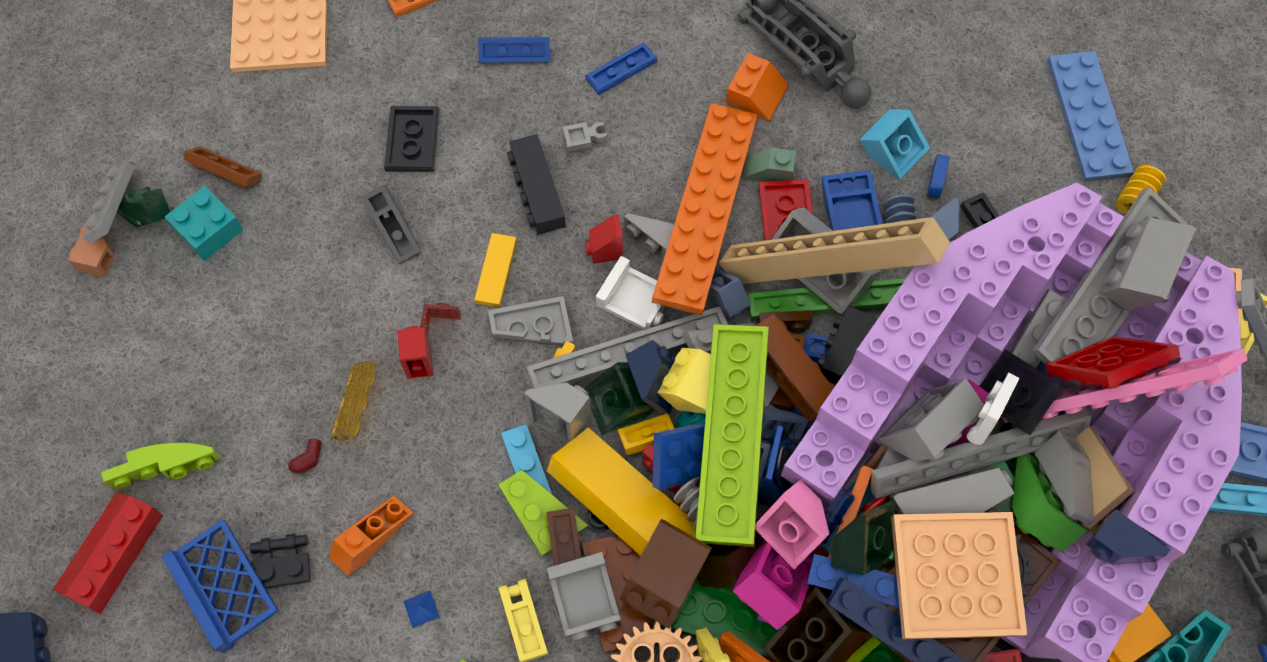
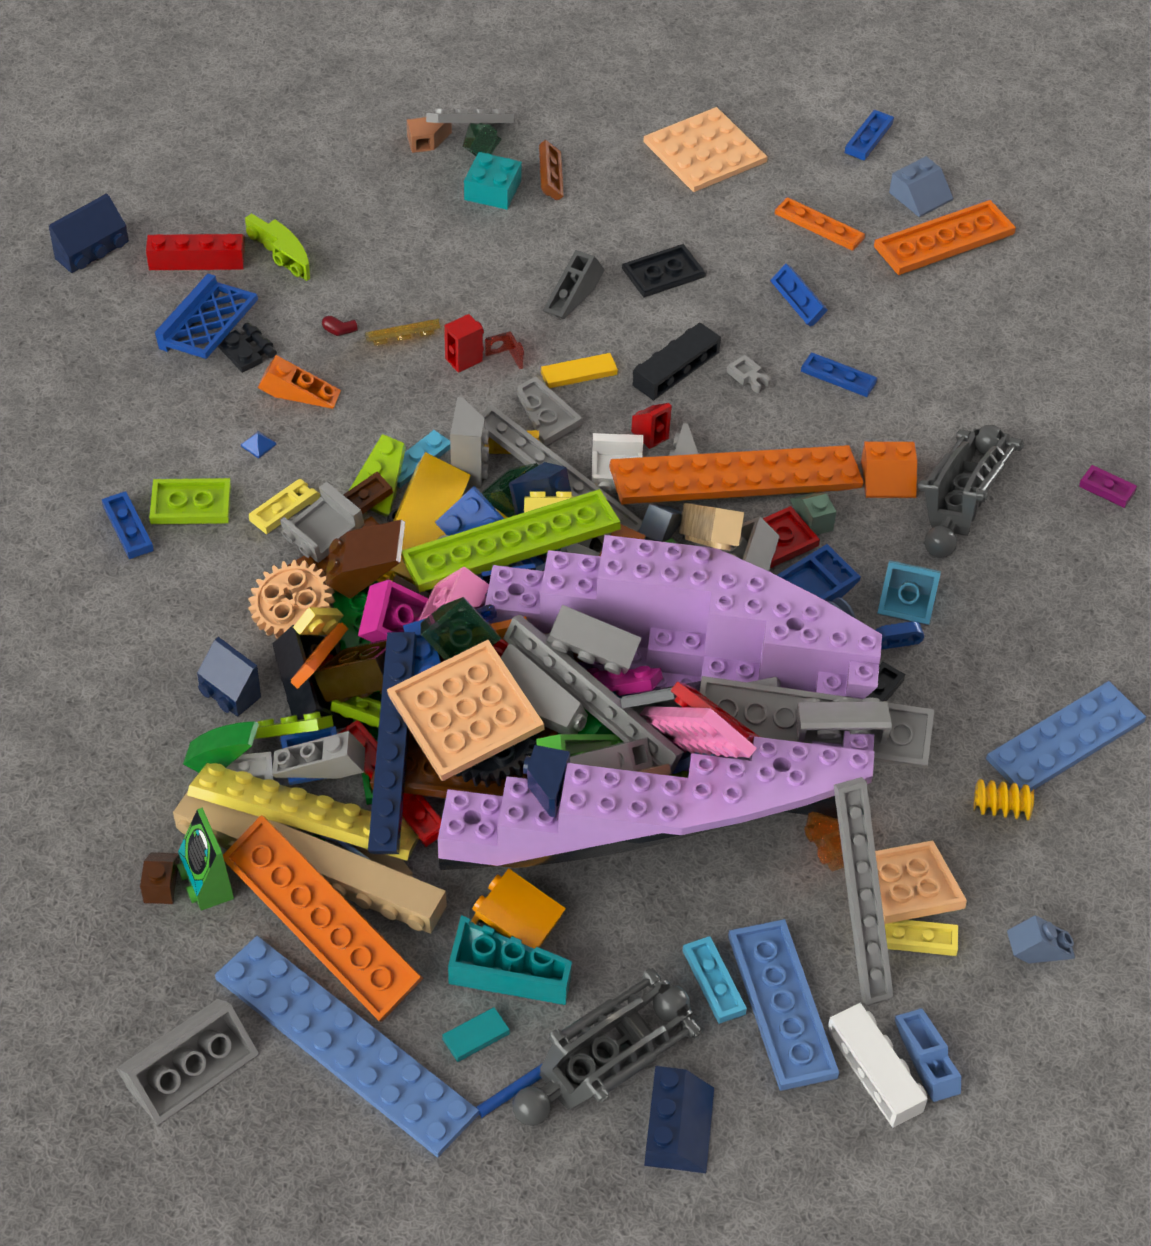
camera: 60 degrees right, 15 degrees down
white plate [967,373,1019,445] -> none

